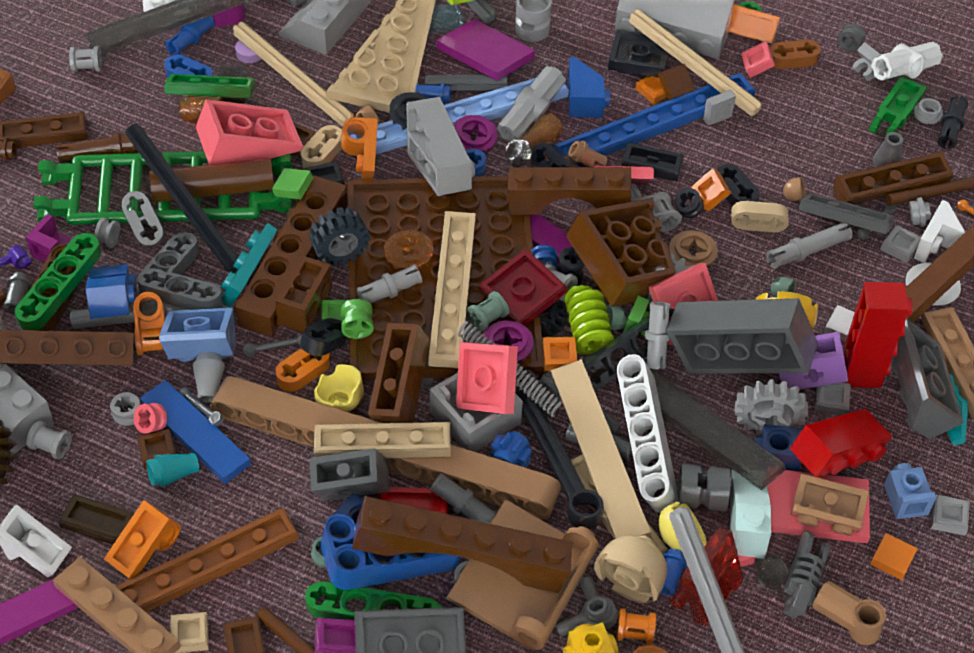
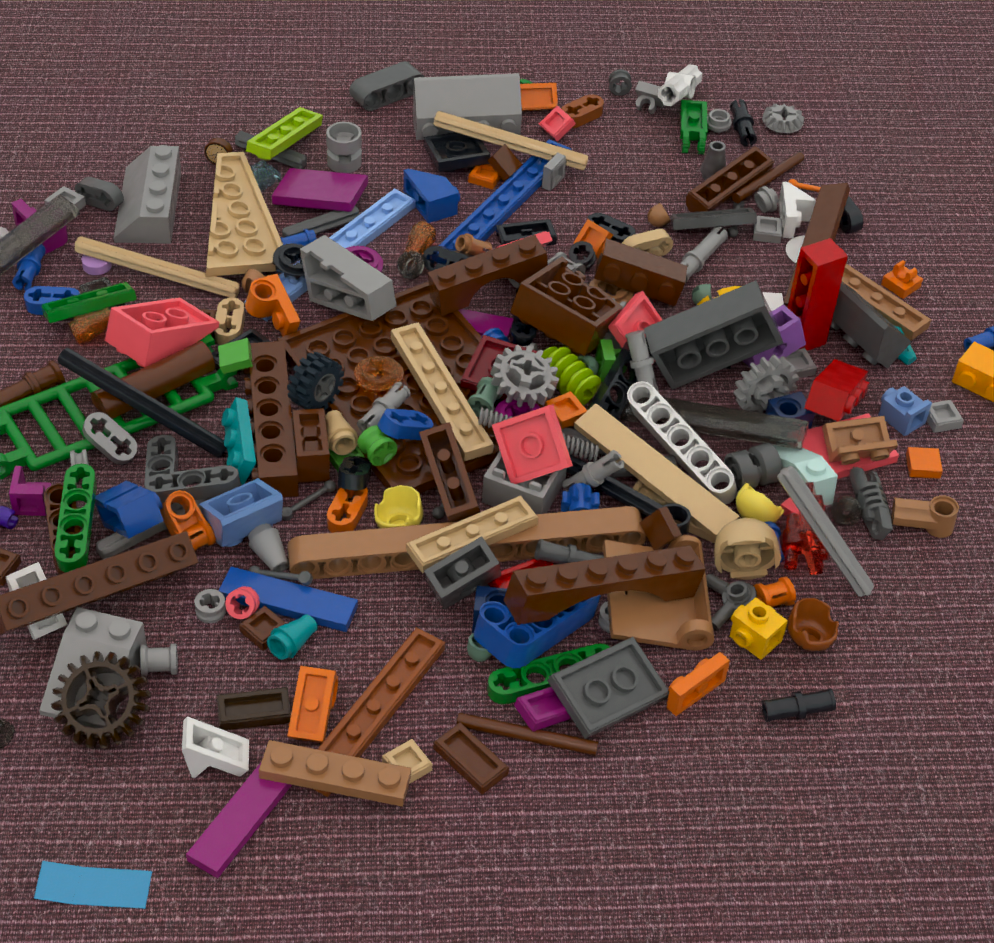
camera: 30 degrees left, 5 degrees down
dark grey pin [3,272,33,314] -> none
light grey piece [497,66,566,143] -> none
none -> tan cone [325,410,358,455]
none -> blue beam [378,409,434,440]
none -> light grey gear [490,345,559,408]
none -> light grey pin [562,450,624,491]
none -> reddish brown brick [594,238,687,306]
none -> reddish brown tile [640,506,682,550]

